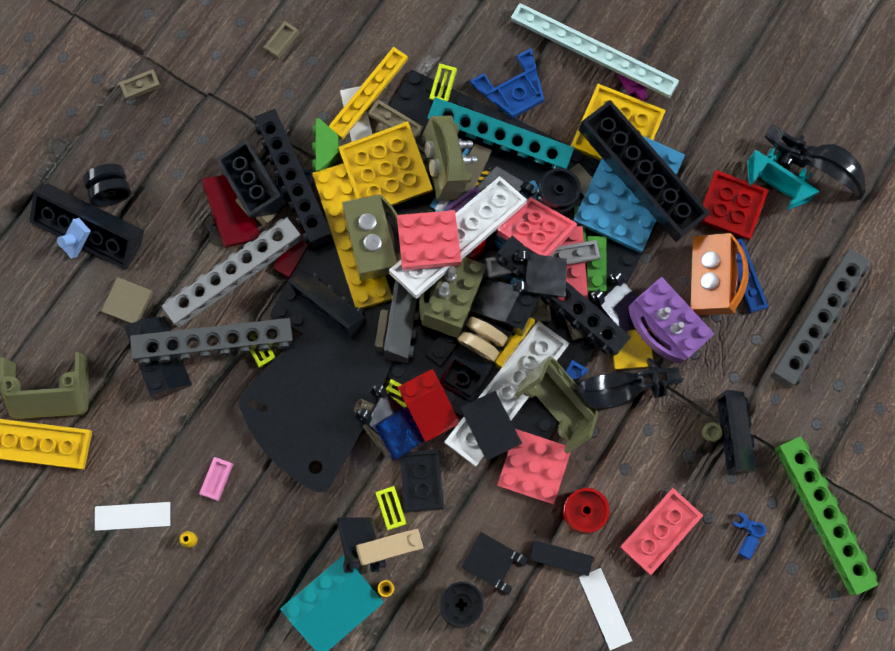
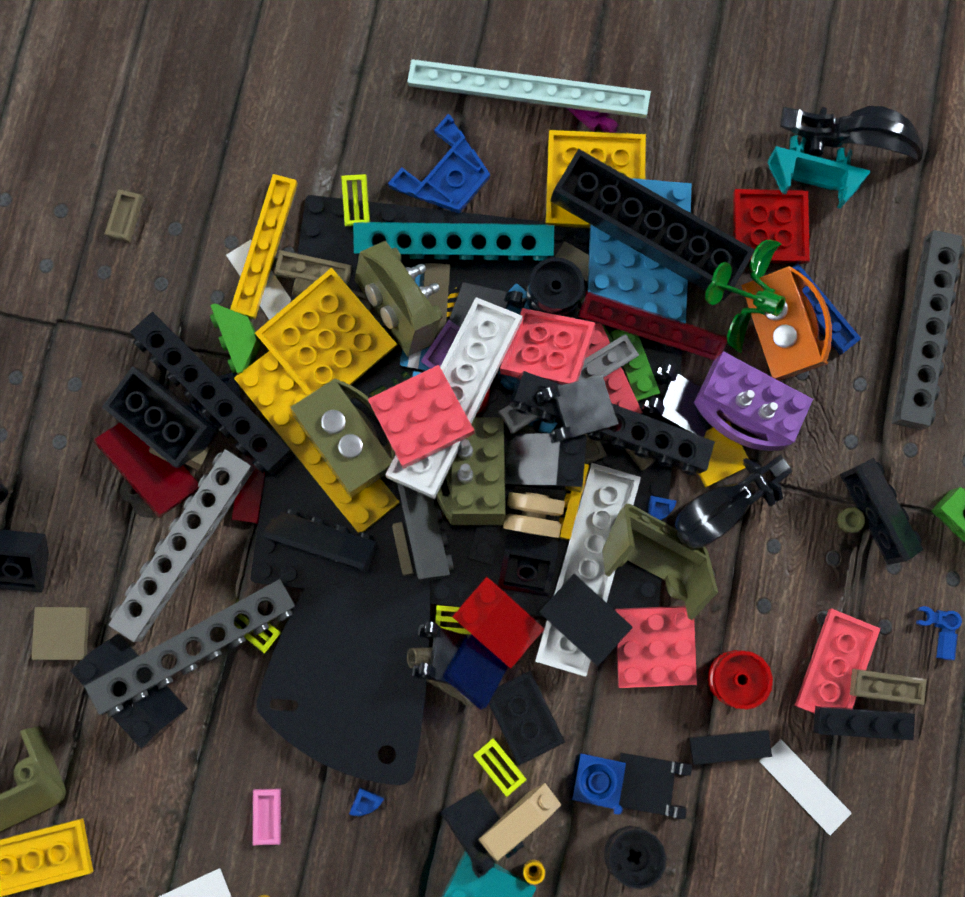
camera: 25 degrees left, 5 degrees up
none -> blue tile [349,788,384,816]
none -> blue hat [573,753,626,815]
none -> dark red tile [578,291,727,360]
none -> green plant [705,240,785,353]
none -> black plate [813,706,915,740]
none -> dark tan tile [849,668,927,705]

